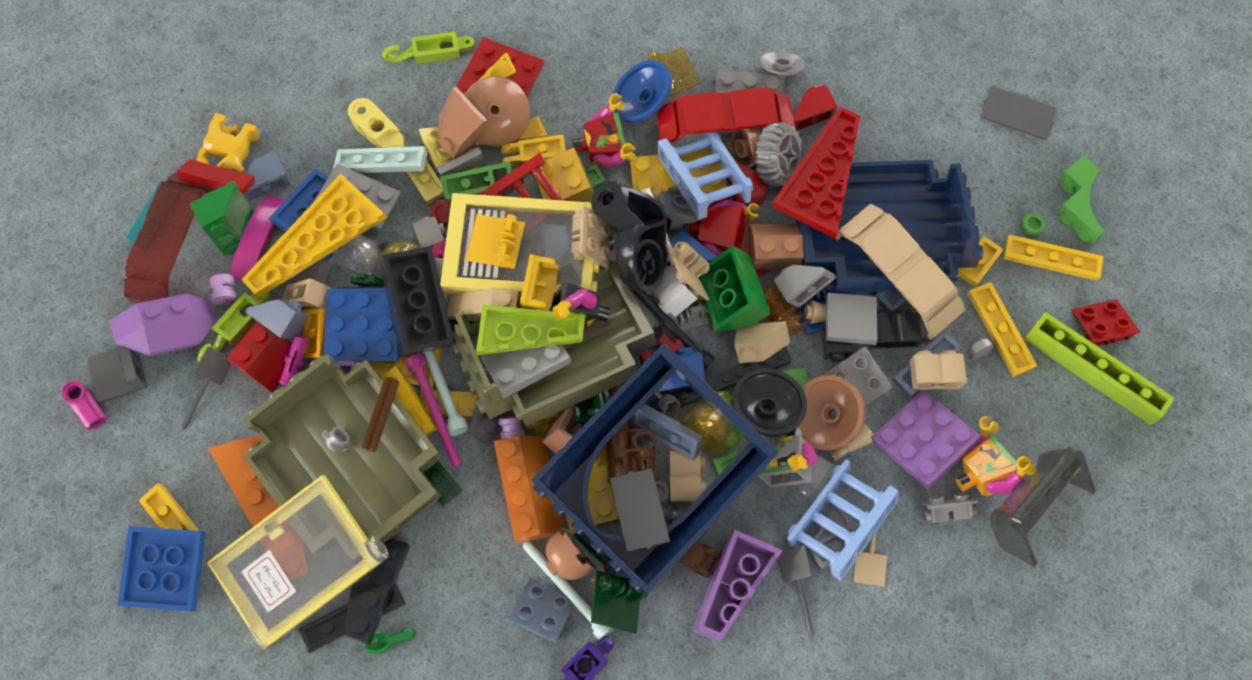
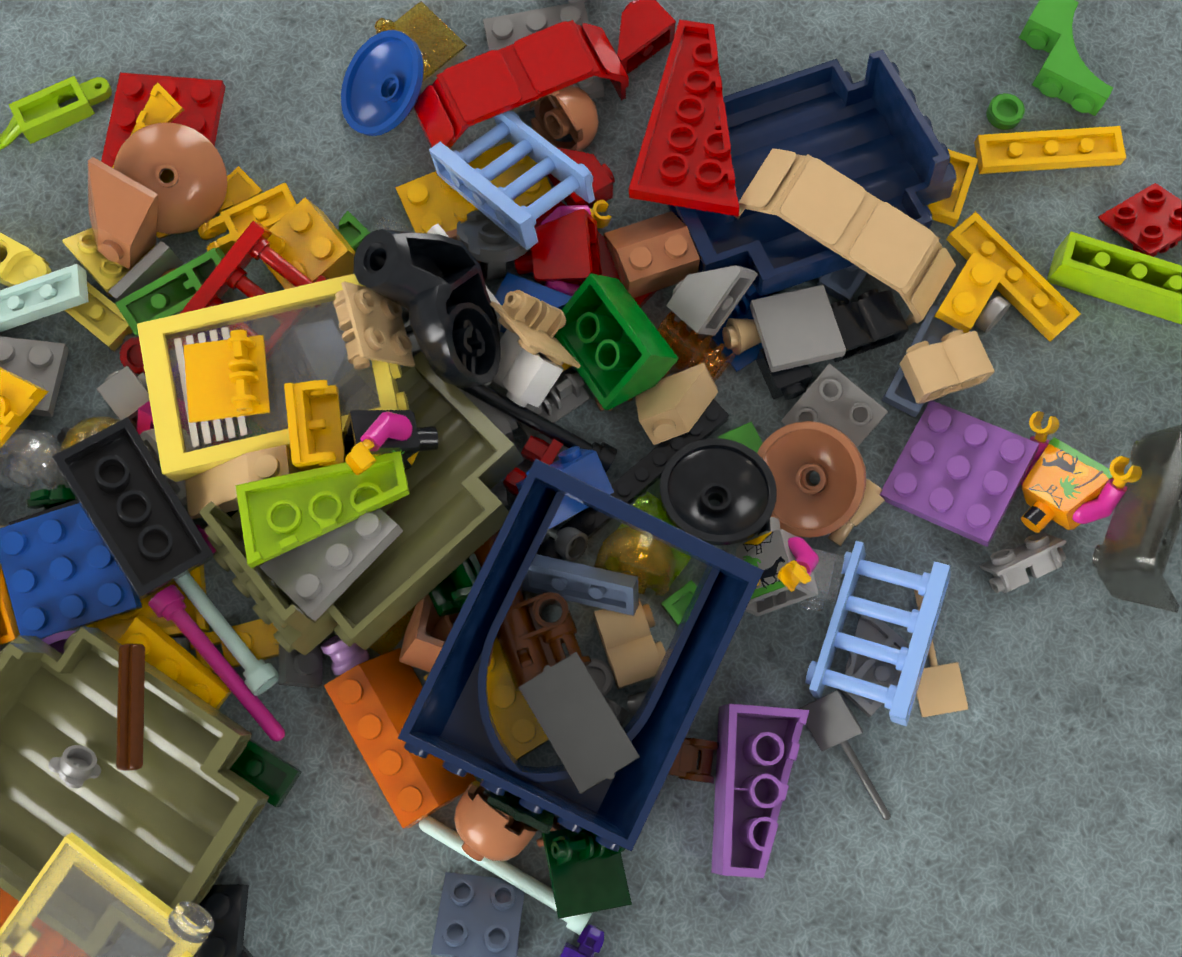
camera: 15 degrees left, 5 degrees up
torso [572,93,636,168] -> none
light grey gear [755,122,803,187] -> none
none -> yellow plate [934,252,1006,333]

